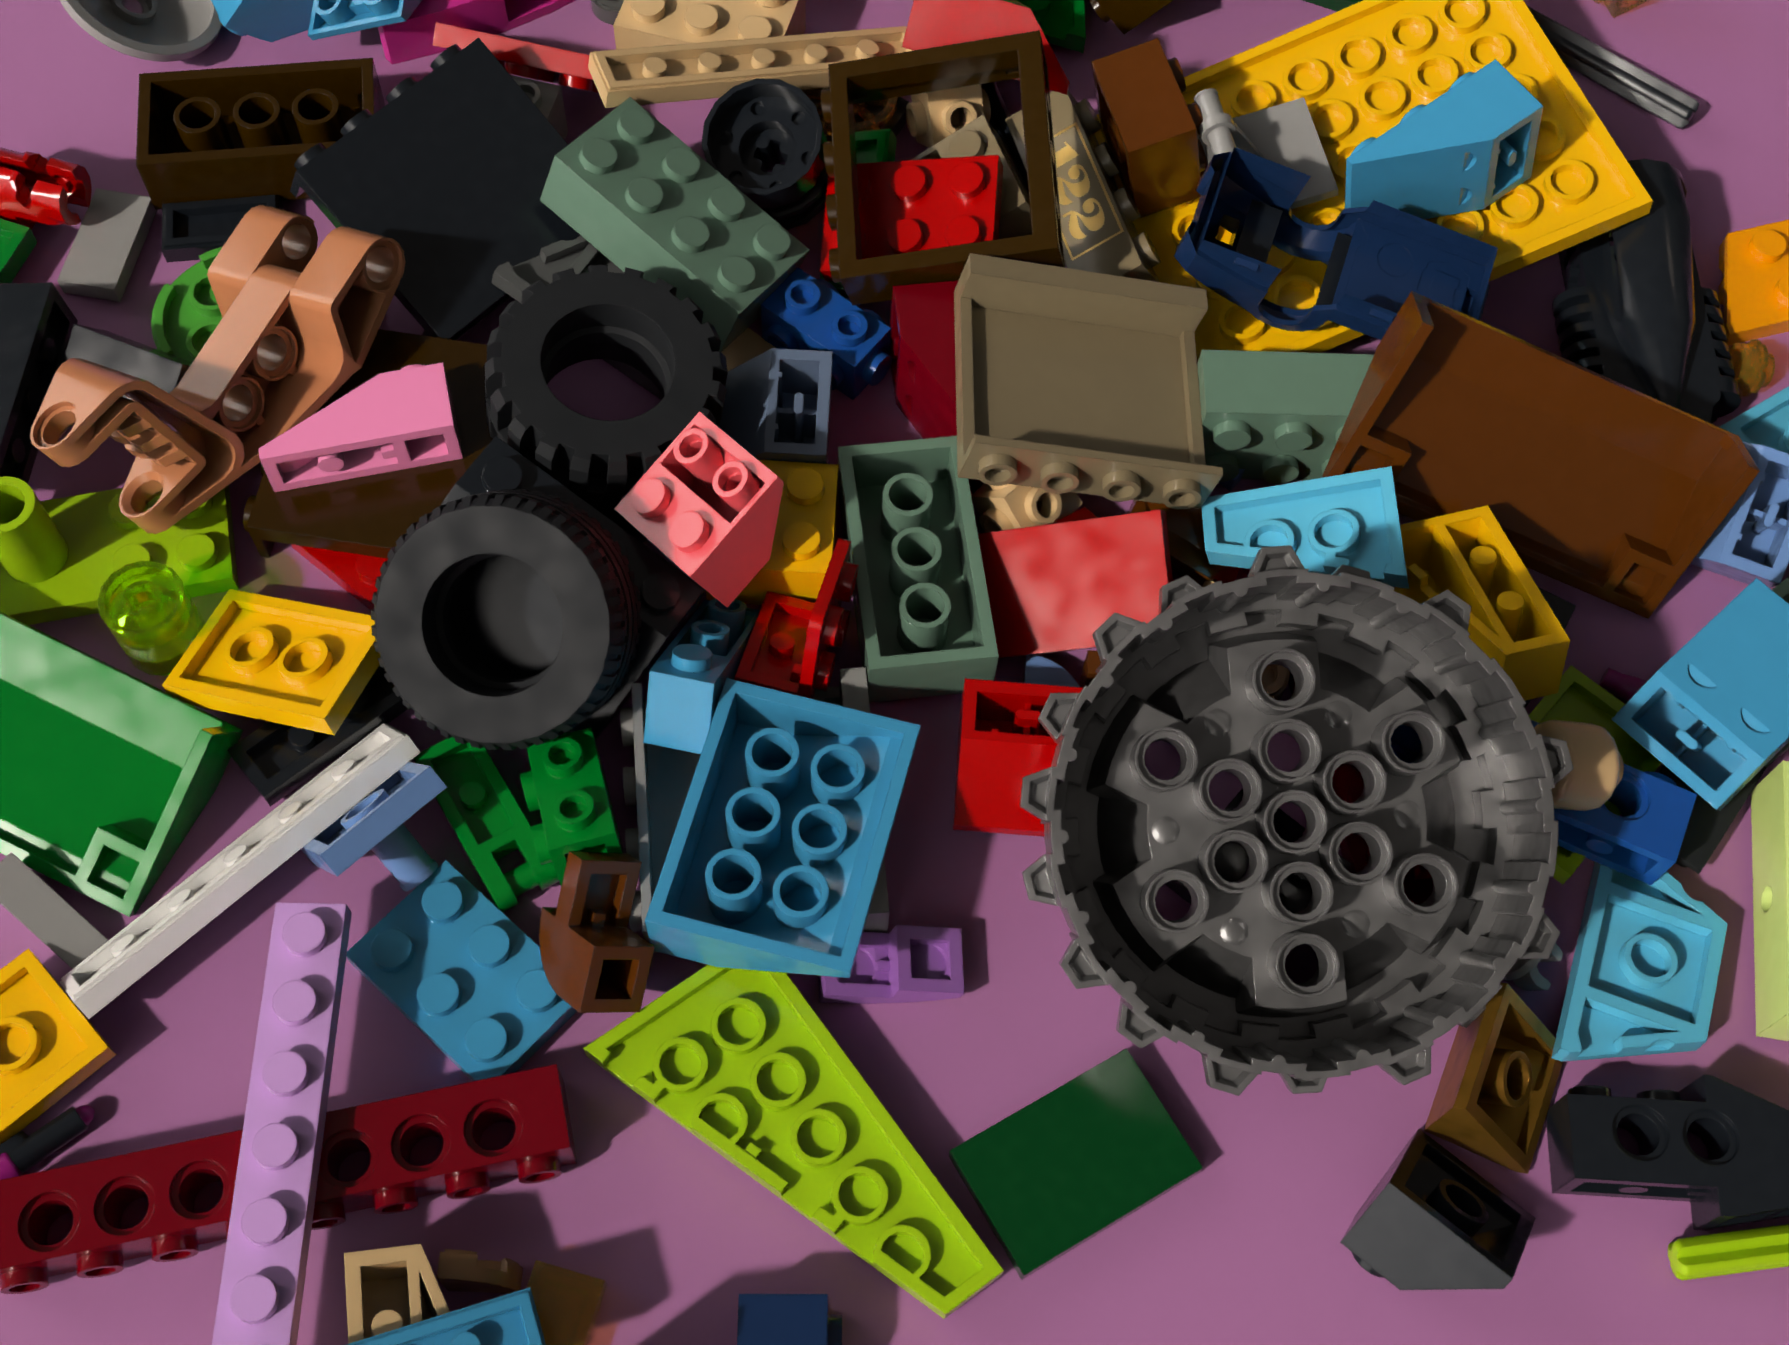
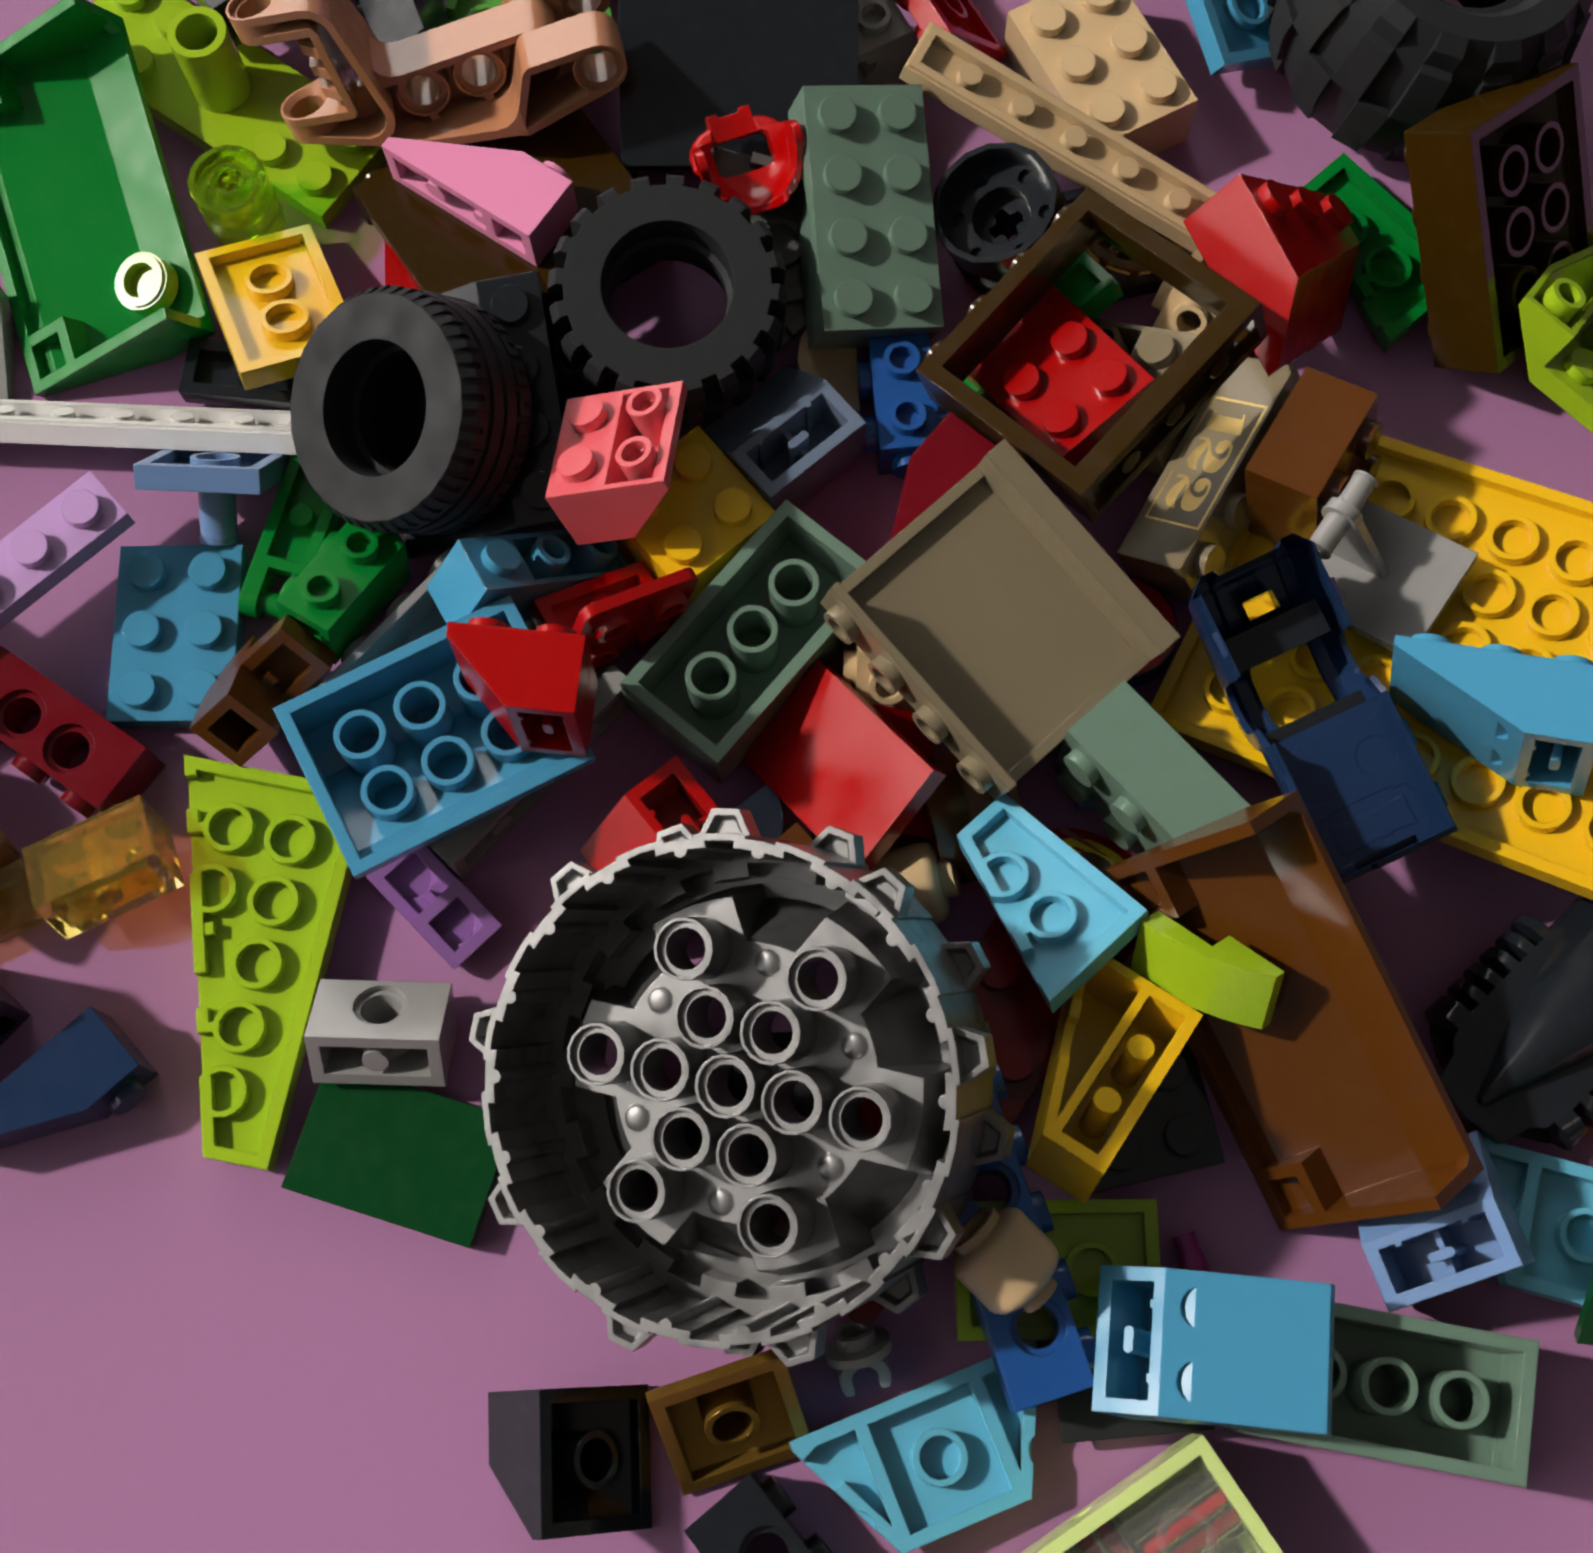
camera: 55 degrees right, 10 degrees up
none -> clear yellow brick [22,795,185,940]
none -> tile [115,252,178,316]
none -> light grey brick [304,979,458,1087]
none -> red slope [446,617,598,757]
none -> red helmet [689,104,805,216]
none -> lime slope [1130,911,1285,1030]

